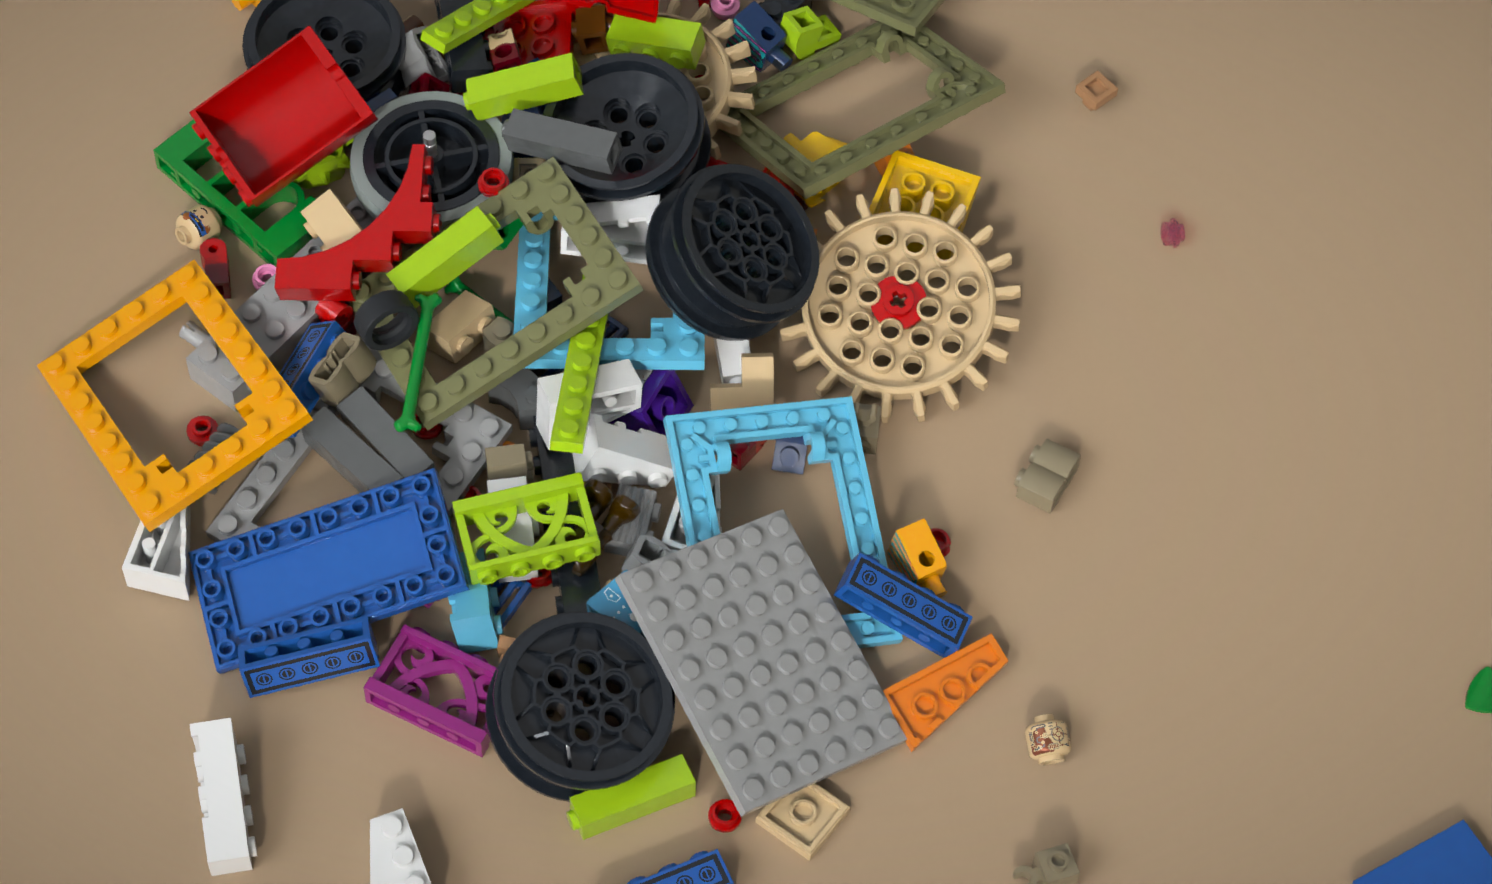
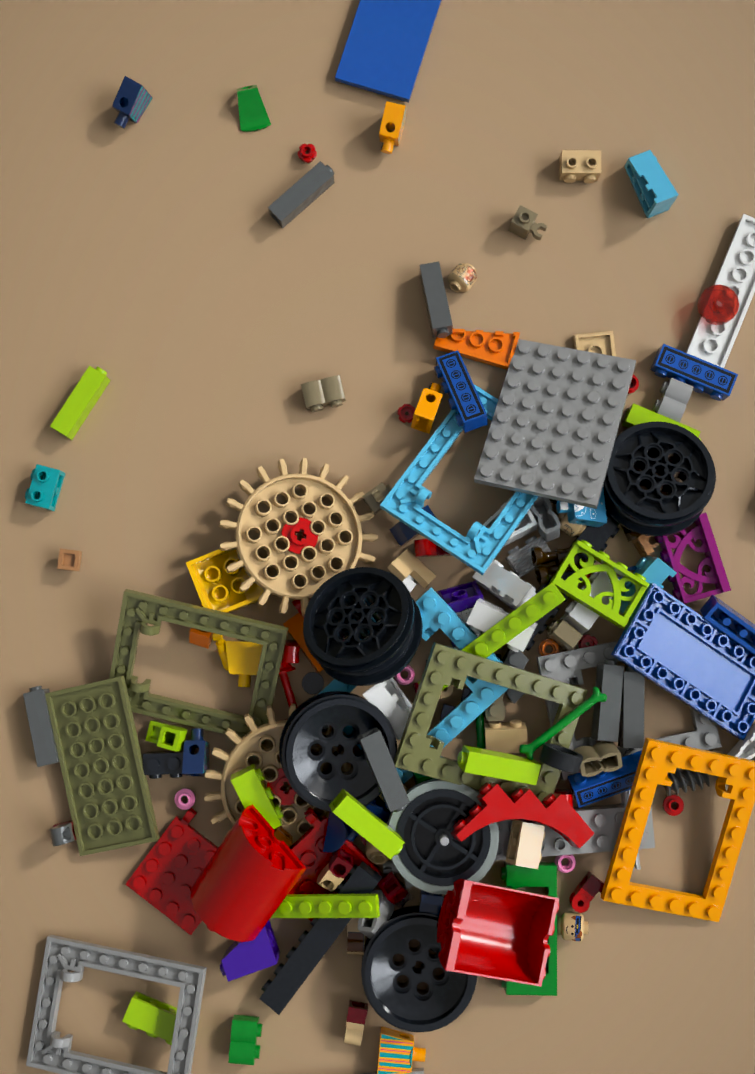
camera: 130 degrees left, 25 degrees up
red plate [478,168,509,197] -> none
clear pink plate [1160,218,1185,248] -> none
none -> teal brick [25,464,65,511]
none -> lime brick [50,366,111,440]
none -> dark grey brick [268,161,335,228]
none -> red plate [298,144,317,163]
none -> light orange torso [379,101,406,154]
none -> bright pink plate [394,665,415,685]
none -> dark grey brick [420,261,453,338]
none -> light grey brick [652,378,694,422]

